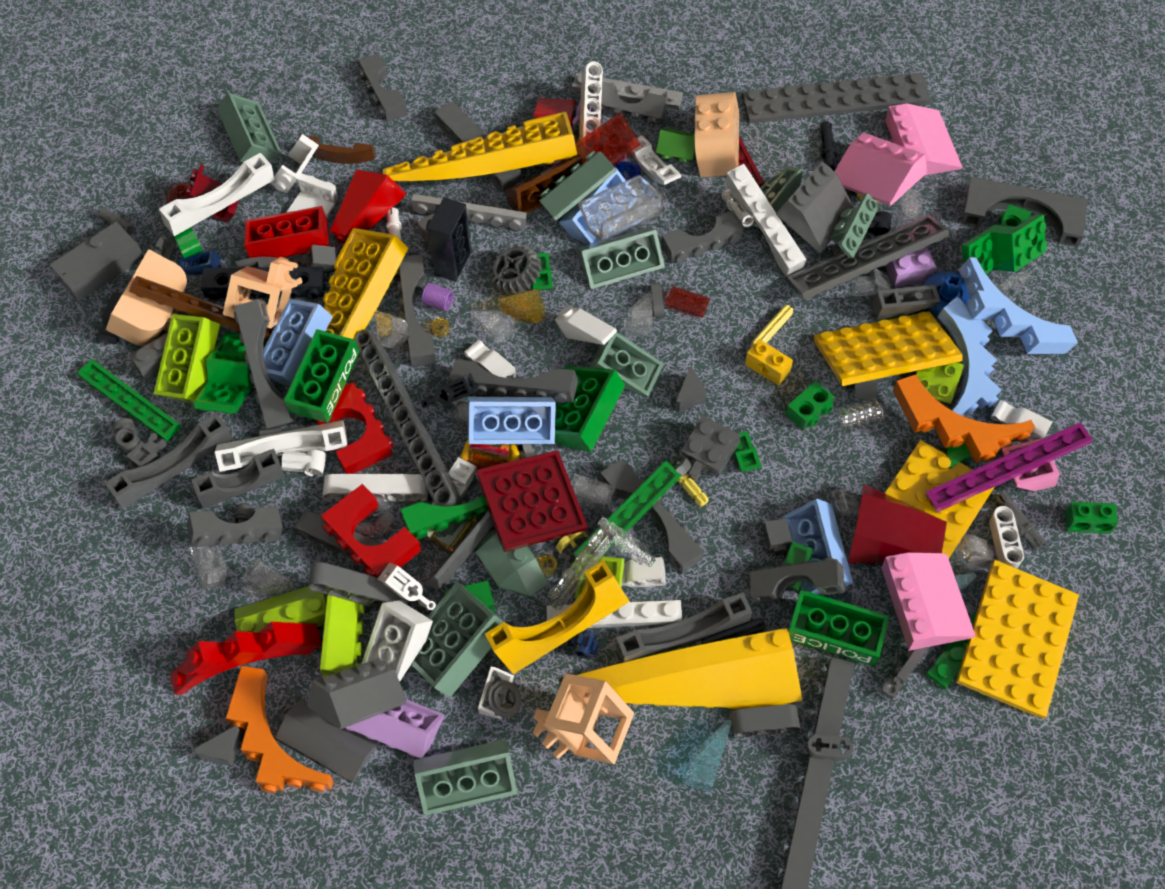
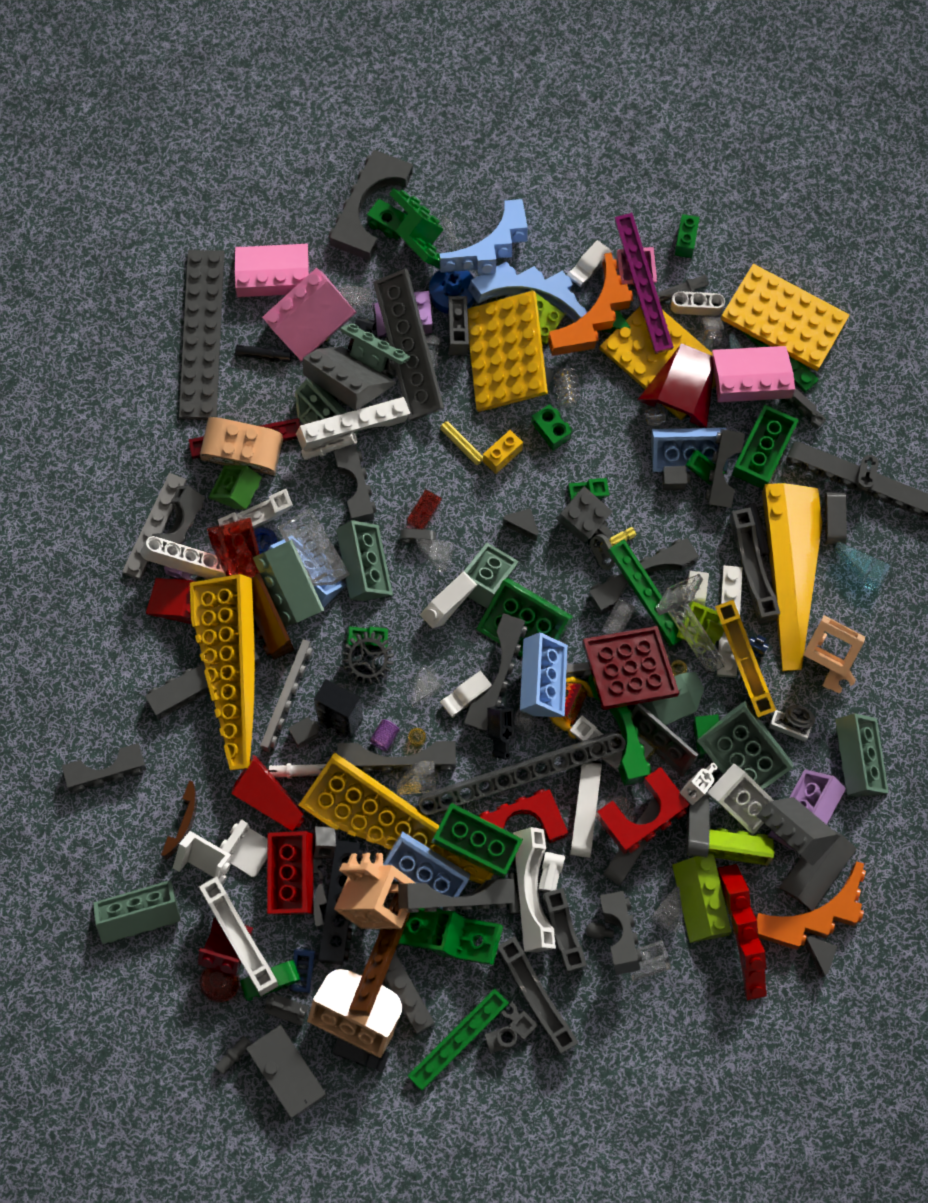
camera: 85 degrees left, 10 degrees up
lime slope [153,314,220,403] -> none
clear yellow slope [500,289,546,324] -> none

